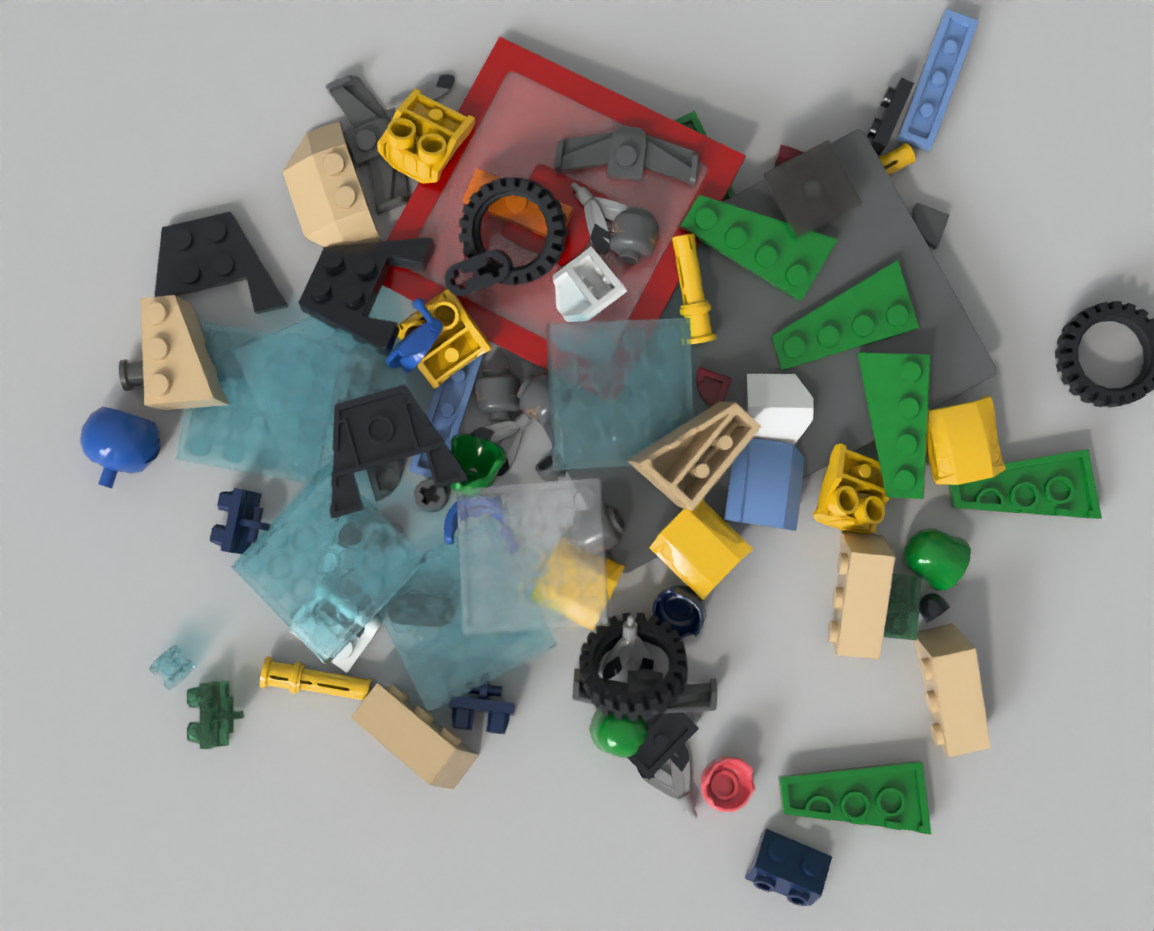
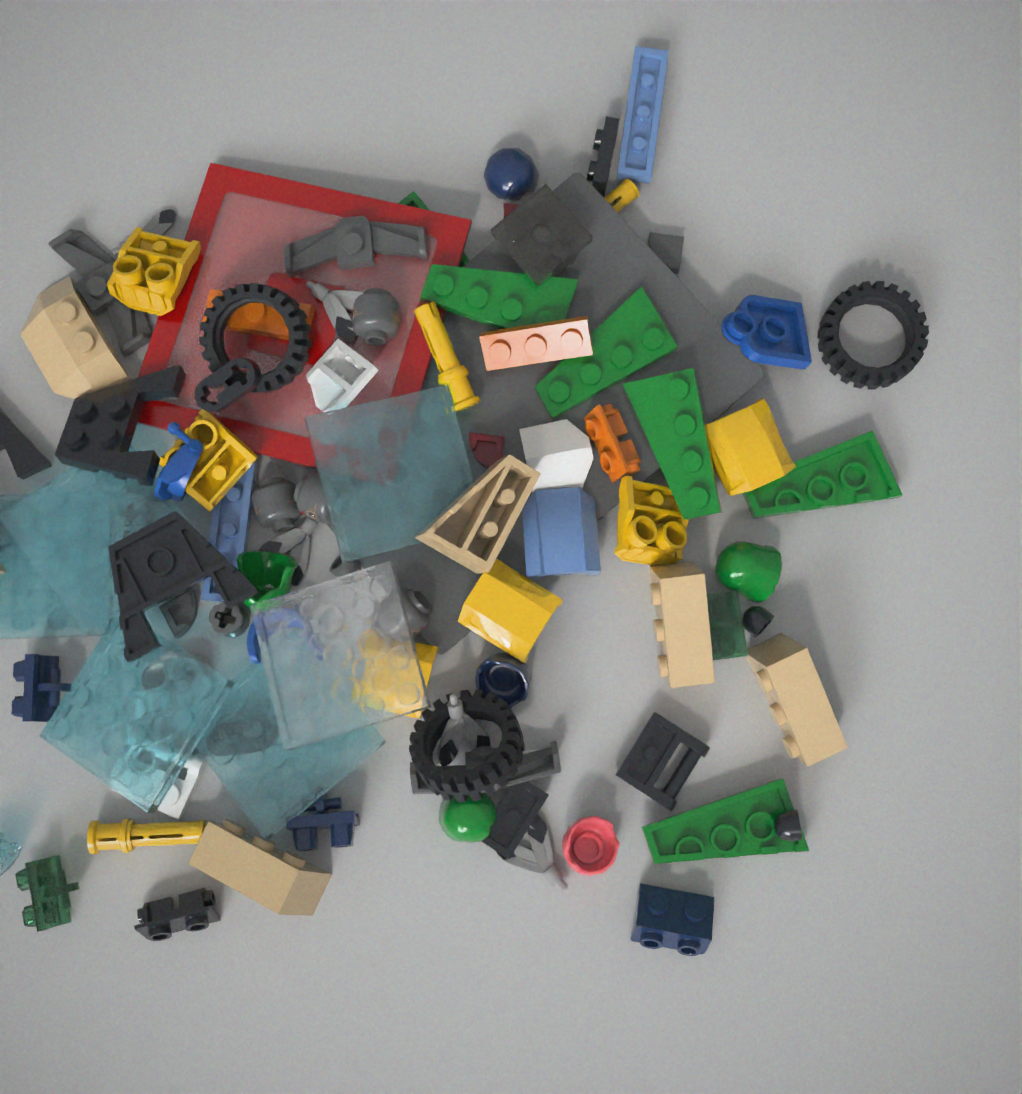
camera: 10 degrees left, 5 degrees down
none -> black hinge [134,888,221,941]
none -> plate [479,316,594,371]
none -> dark blue hair [483,148,539,201]
none -> orange hinge [583,404,641,483]
none -> black plate [615,712,710,812]
none -> blue plate [721,295,812,370]
none -> black hinge [774,809,802,841]

